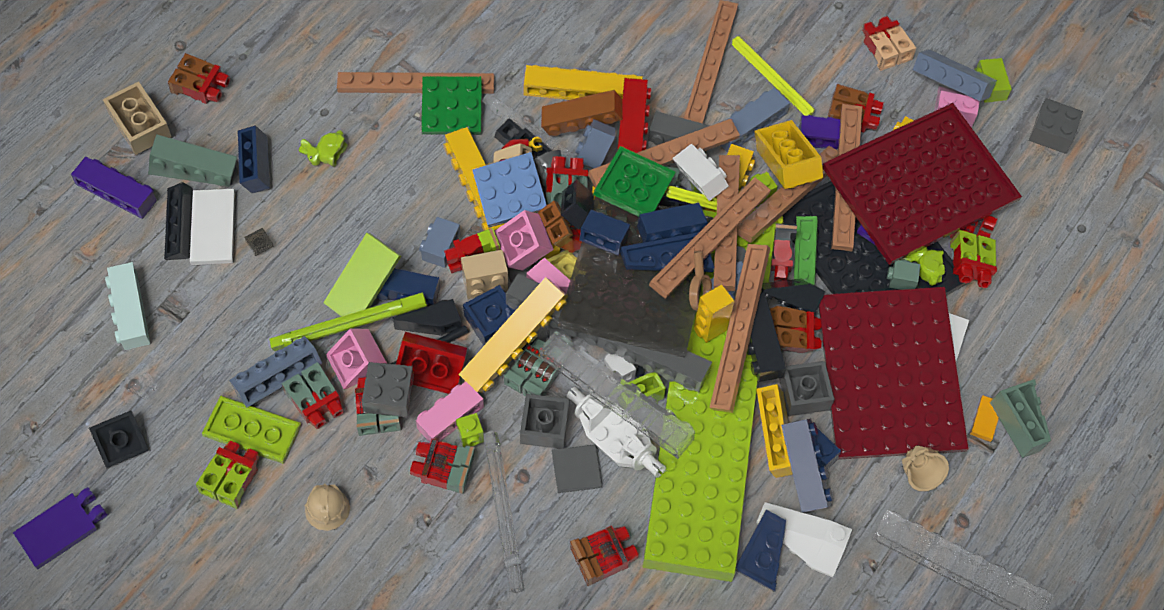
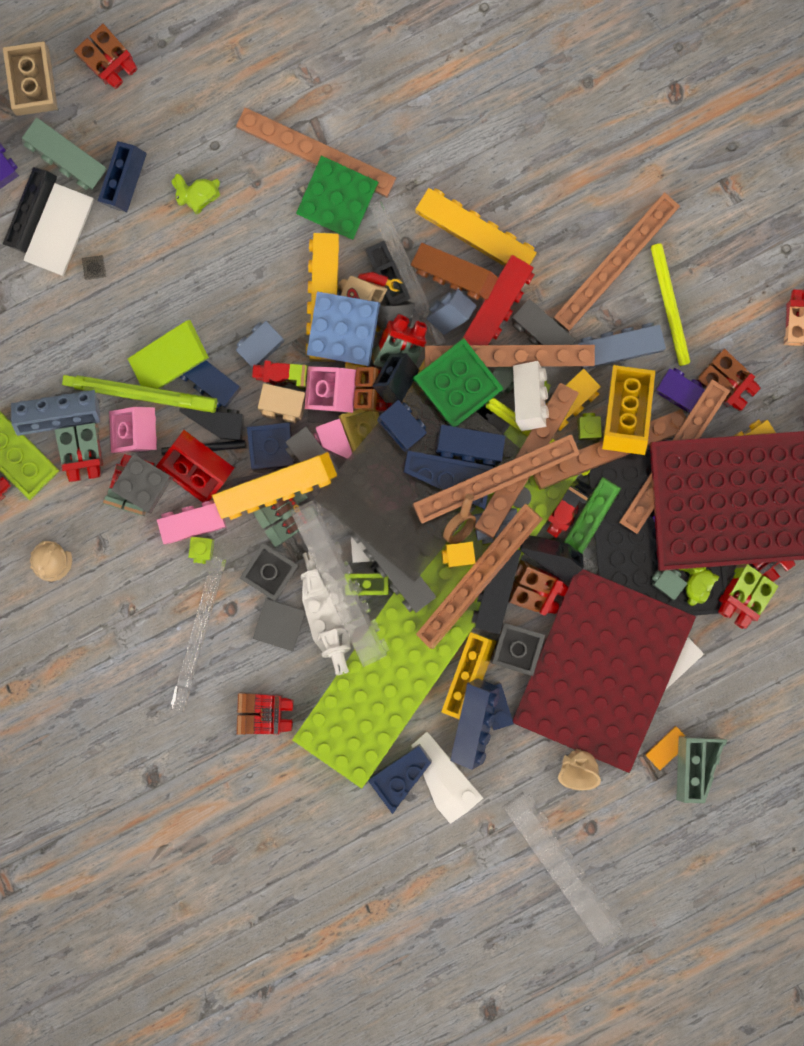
camera: 30 degrees right, 25 degrees up
hips [410,439,475,494] -> none

